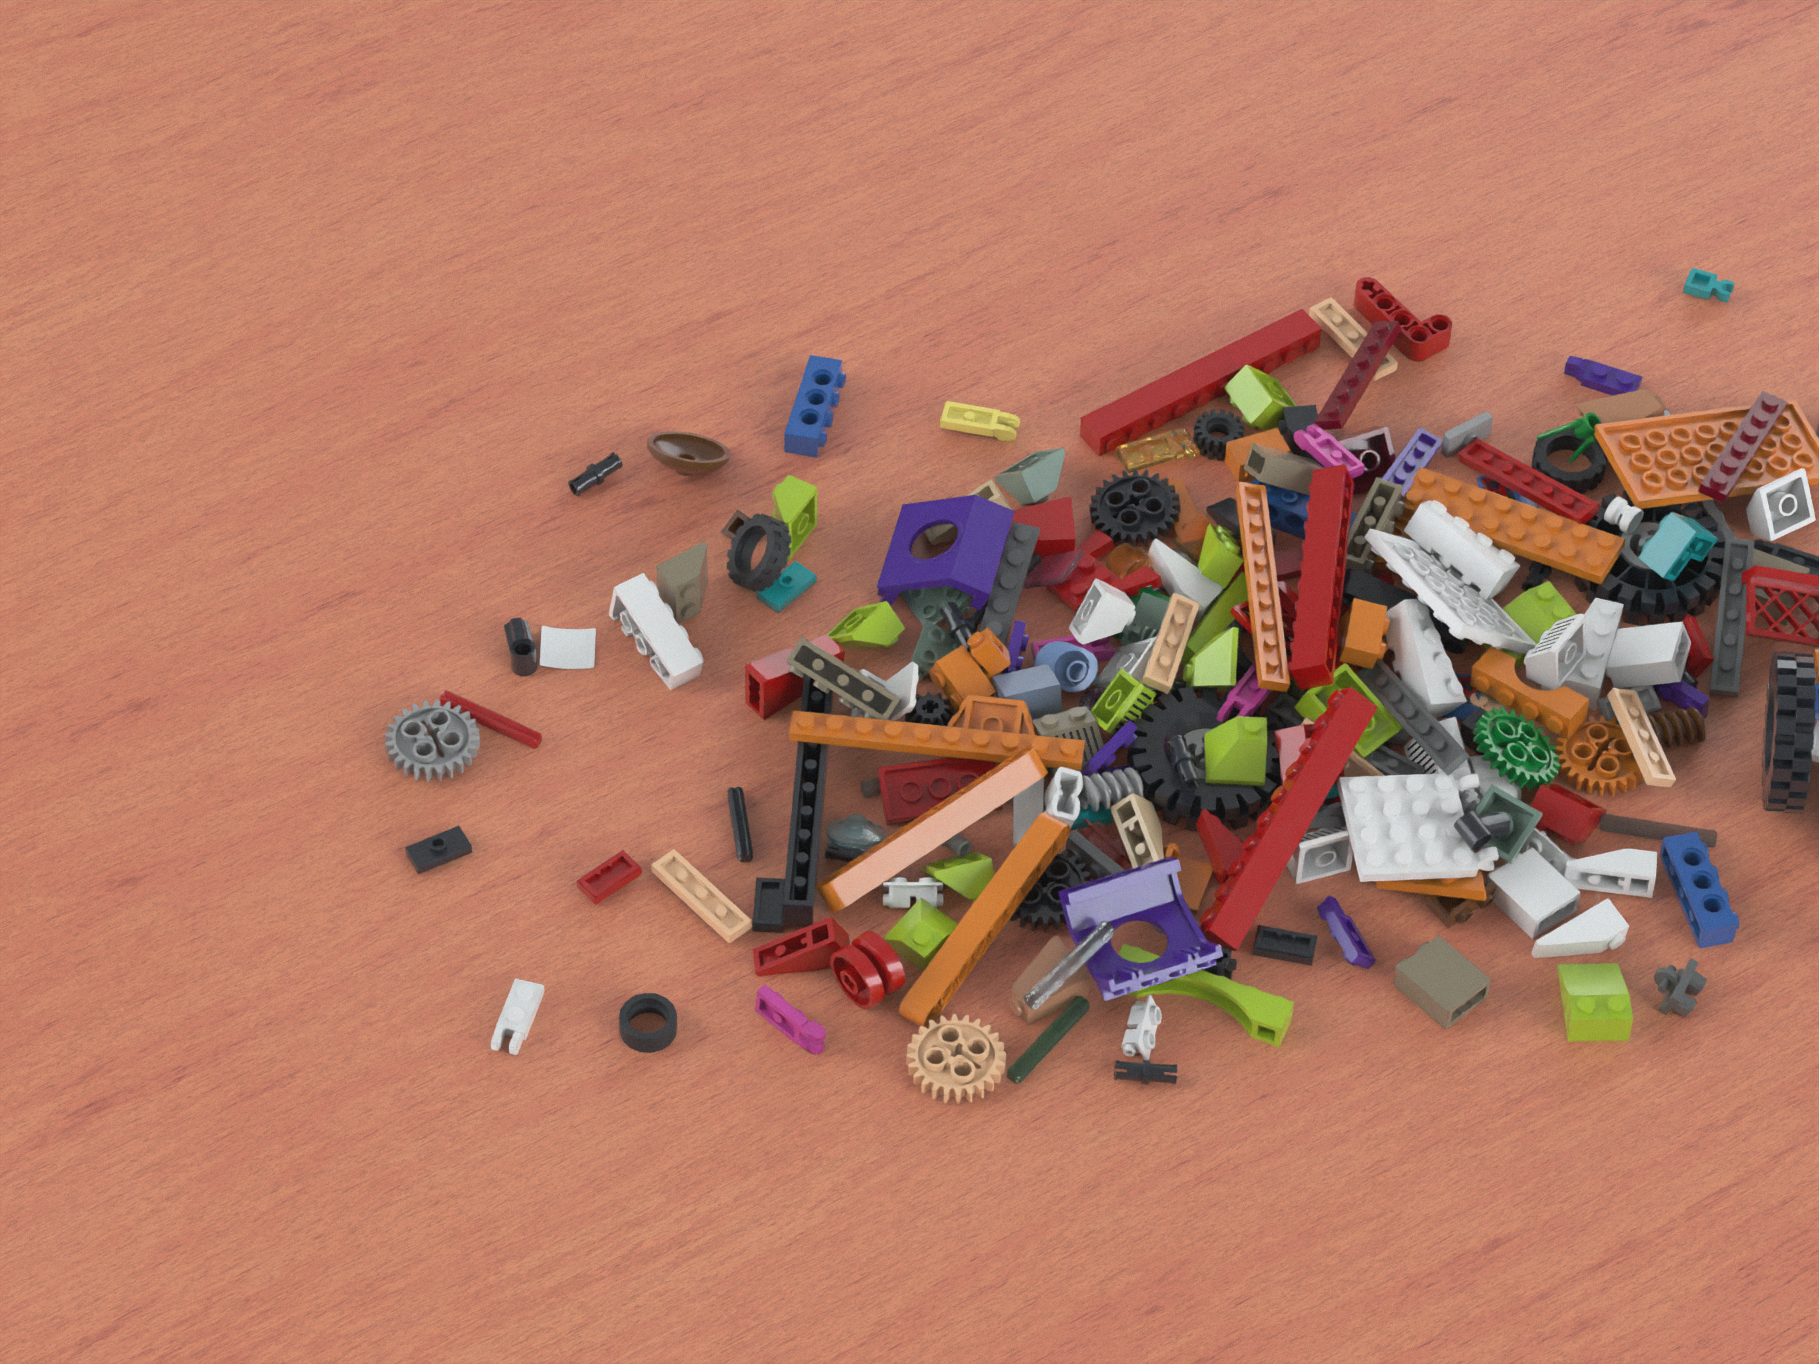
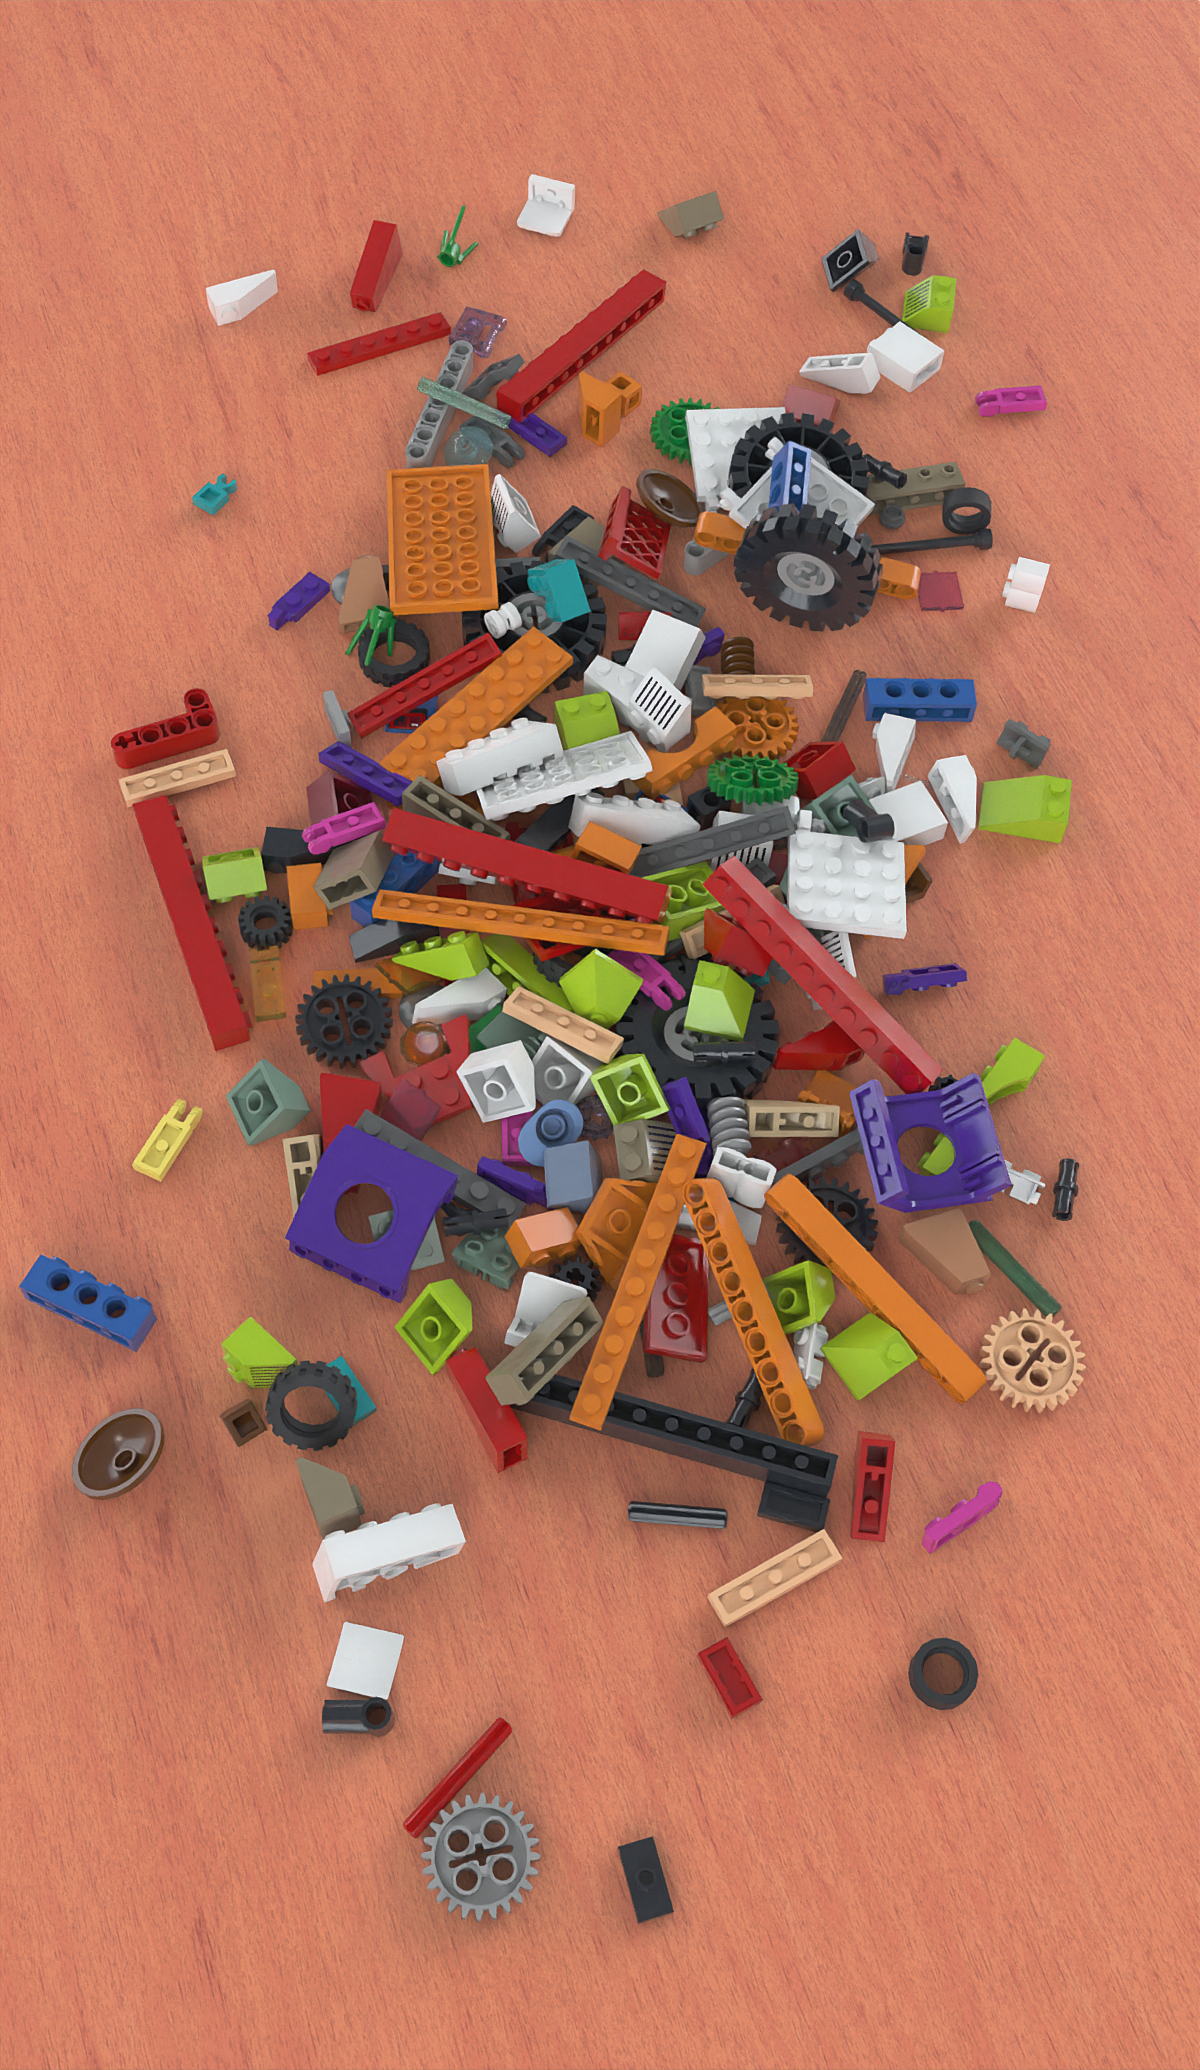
camera: 80 degrees left, 10 degrees up
white hinge [491,978,545,1055] -> none
black pin [568,452,623,496] -> none
clear light blue dish [826,814,885,848] -> none
red wheel [830,931,905,1010] -> none
orange brick [967,627,1011,680] -> none
clear smoke axle [1024,920,1115,1010] -> none
black plate [1252,925,1317,966] -> none
dark red plate [1314,320,1402,430] -> none
dark tan brick [1394,936,1491,1030] -> none
plate [1698,391,1788,503] -> none

